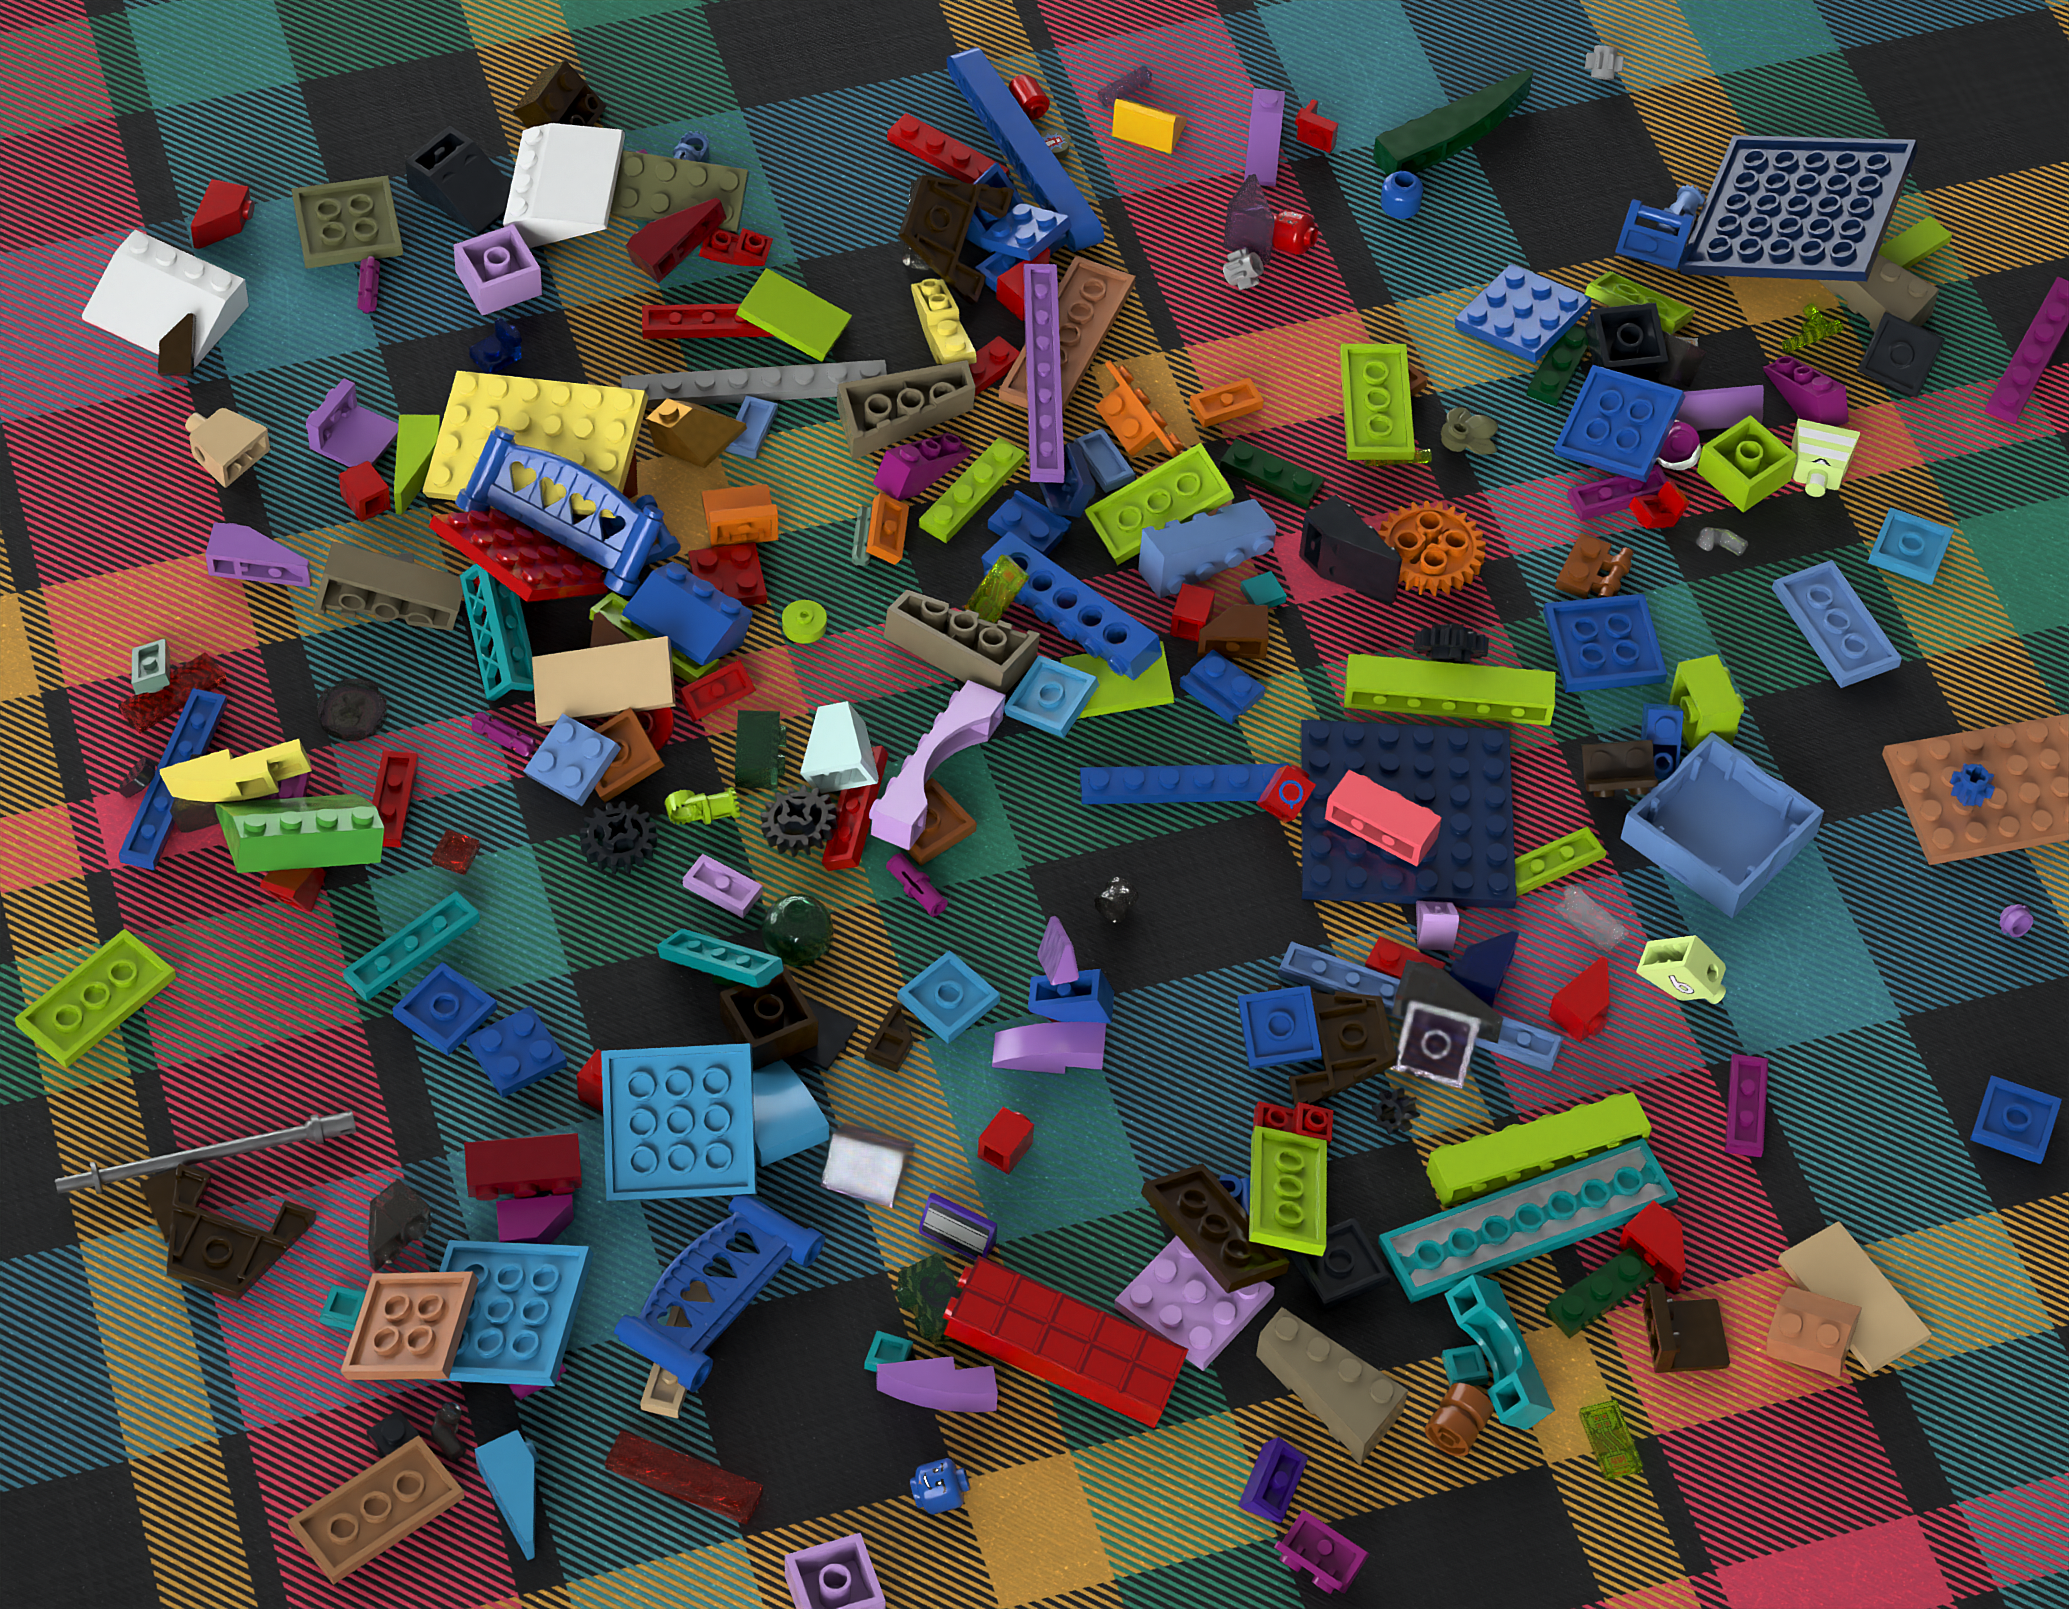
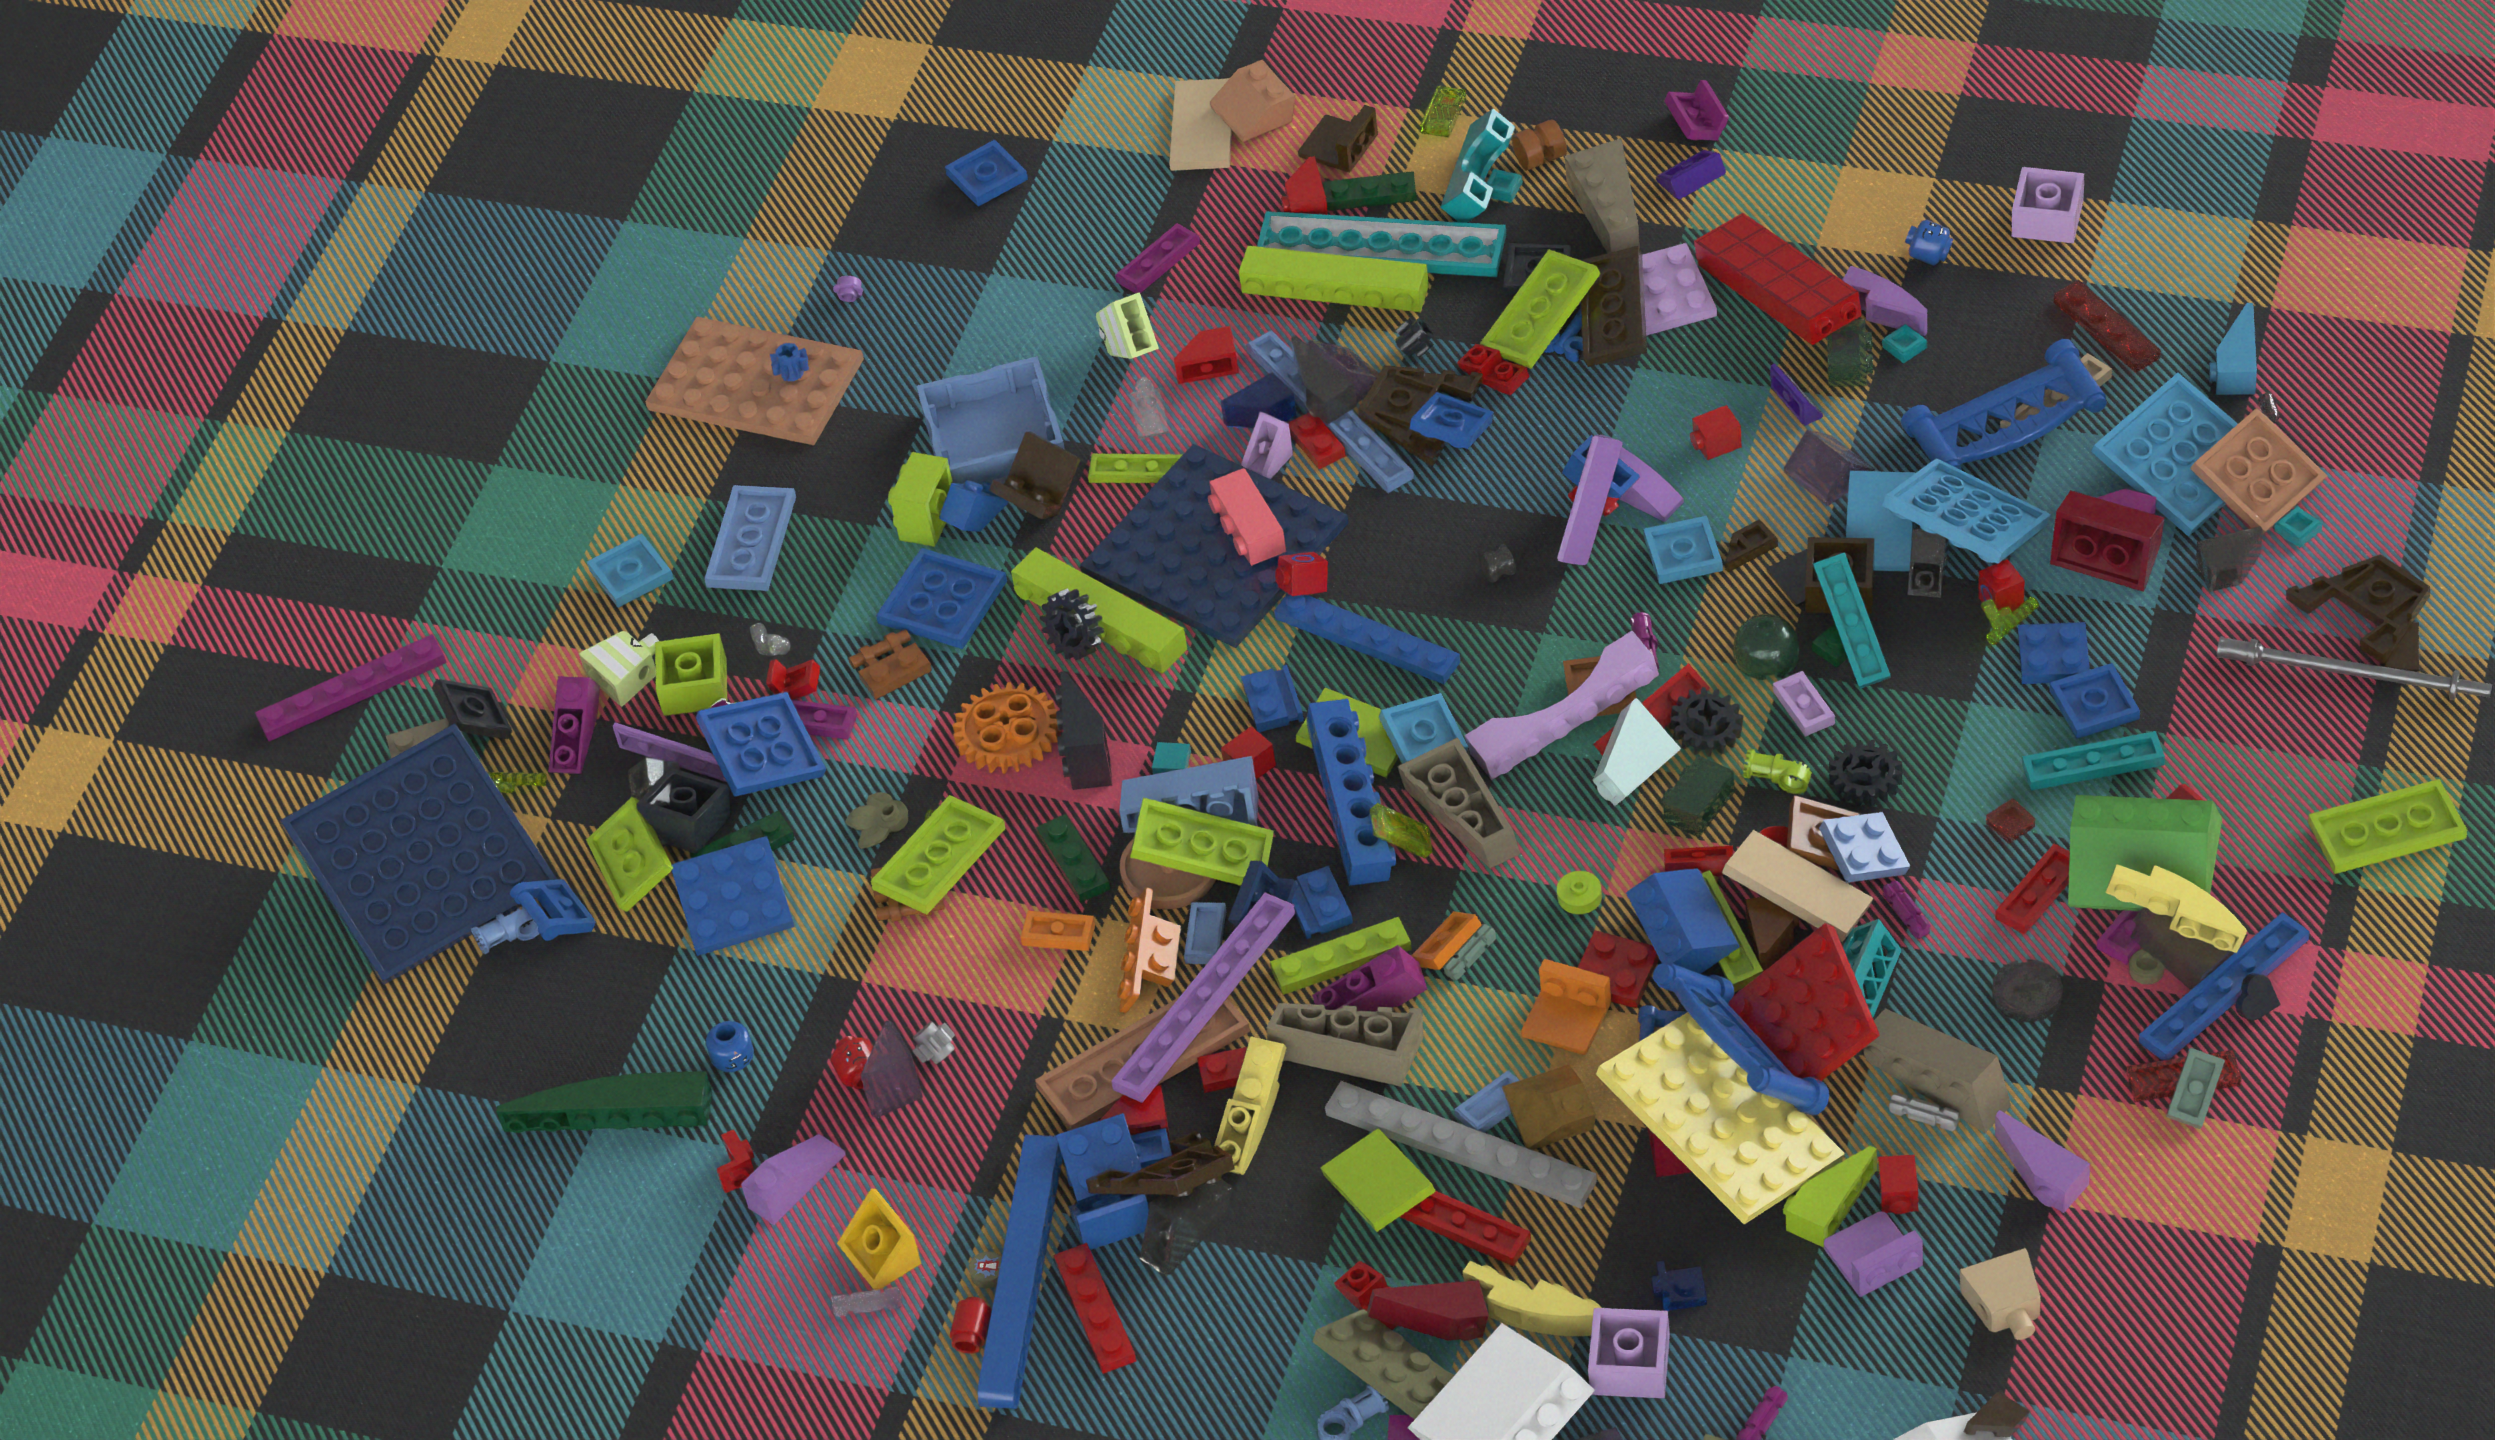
camera: 135 degrees left, 5 degrees down
medium nougat plate [288,1435,464,1585] -> none
black plate [366,1410,421,1457] -> none
reddish brown slope [1197,604,1269,659] -> none
light grey gear [1585,45,1624,80] -> none
none -> light yellow slope [1463,1261,1602,1336]
none -> clear neon green hose [1981,596,2039,645]

